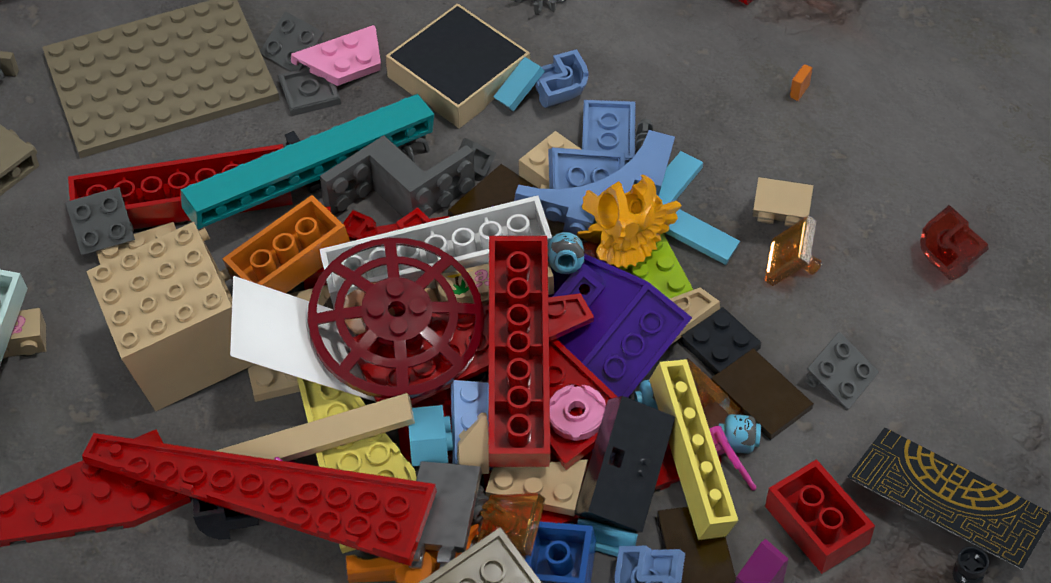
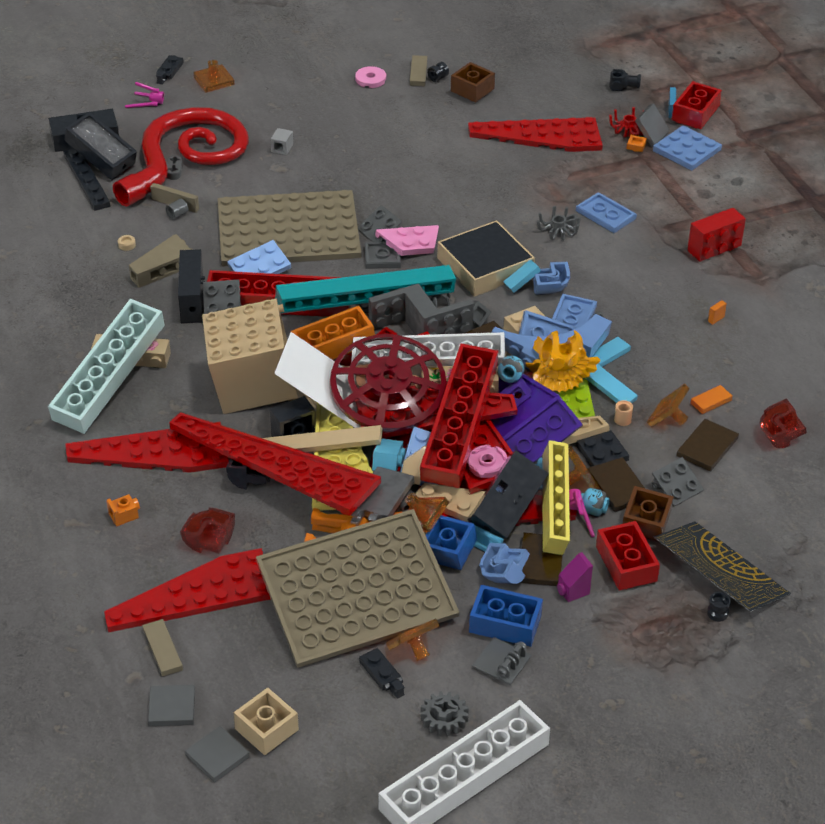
camera: 15 degrees right, 10 degrees down
tan brick [753,177,814,228] -> none
none -> black brick [178,249,205,324]
none -> light blue plate [227,240,291,274]
none -> black brick [270,396,316,437]
none -> light nougat beam [614,400,633,426]
none -> reddish brown brick [623,486,674,542]
none -> dark brown tile [676,419,739,472]
none -> orange tile [691,385,733,414]

